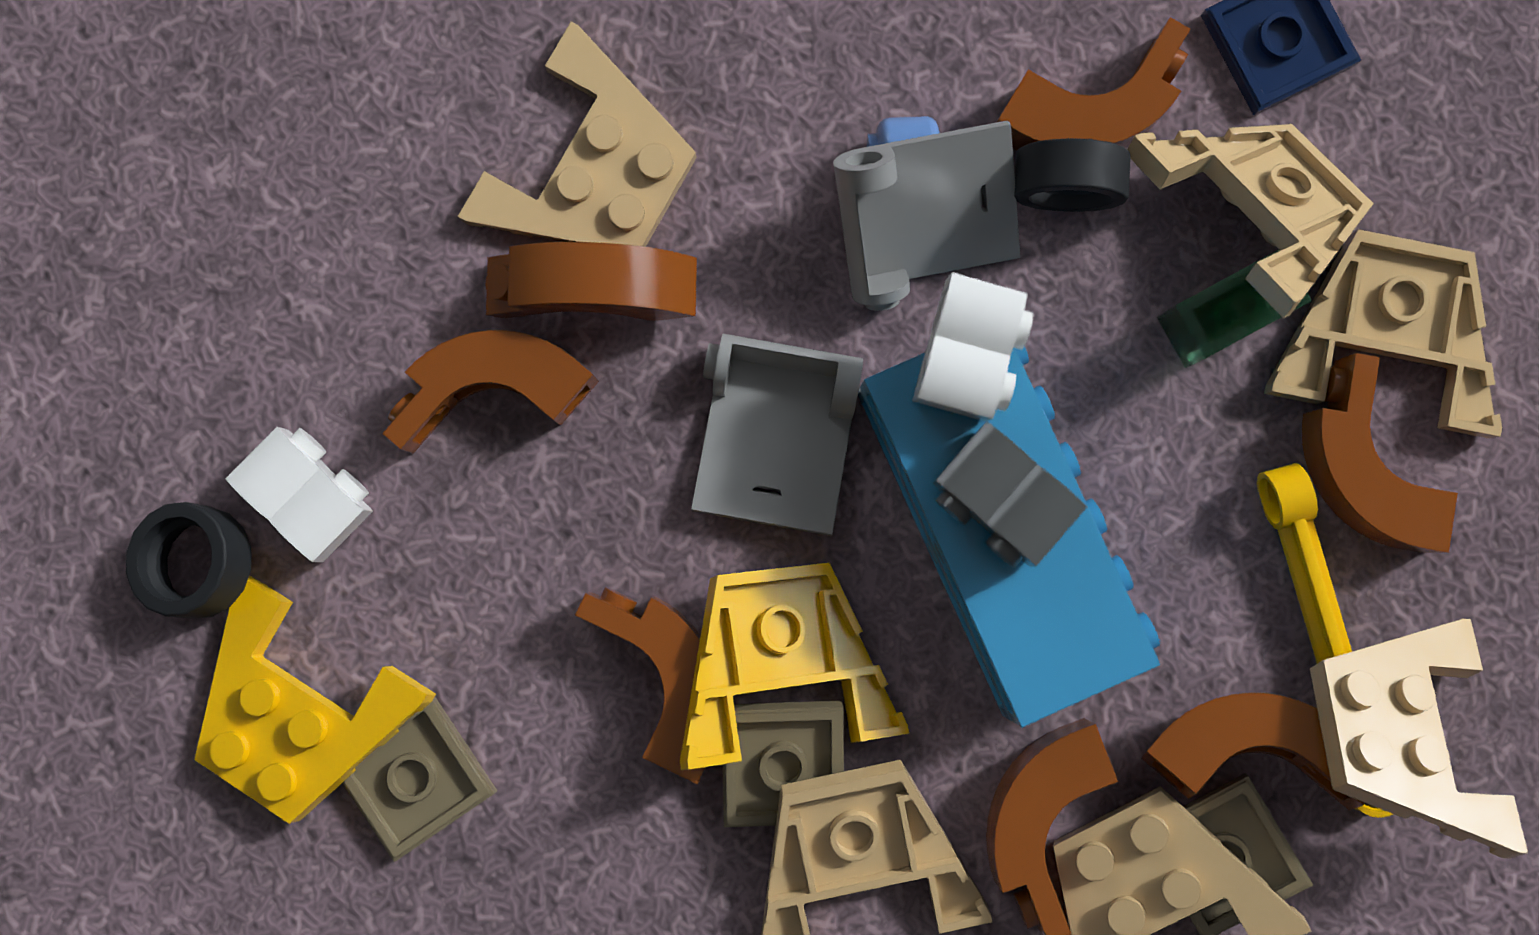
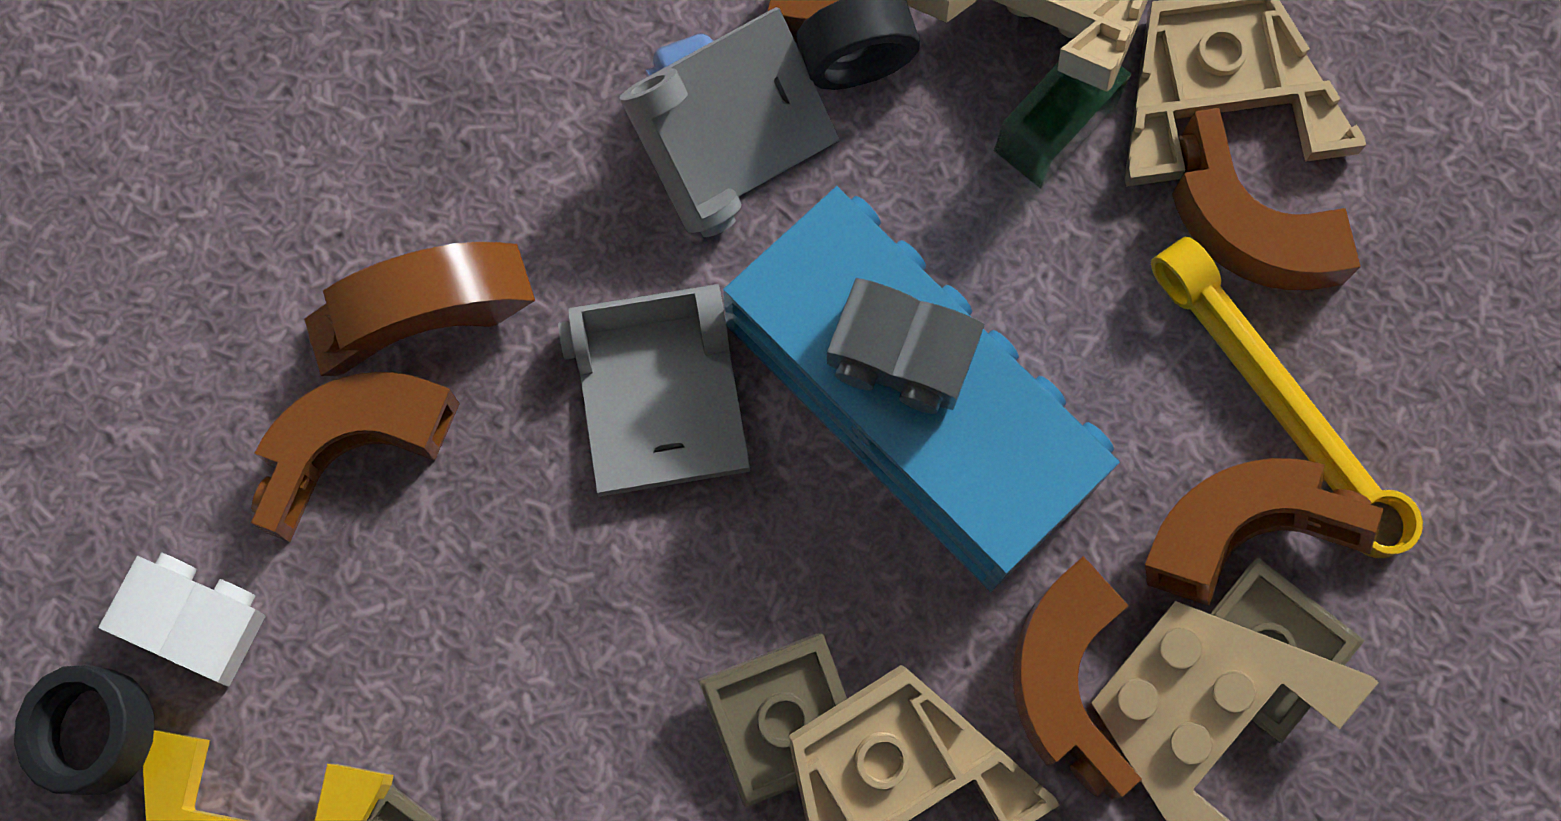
camera: 20 degrees left, 10 degrees down
tan wing [458,22,697,247] -> none
dark orange arch [575,587,705,784] -> none
yellow wing [680,562,909,770] -> none
white brick [912,273,1033,422] -> none
wing [1310,619,1528,859] -> none

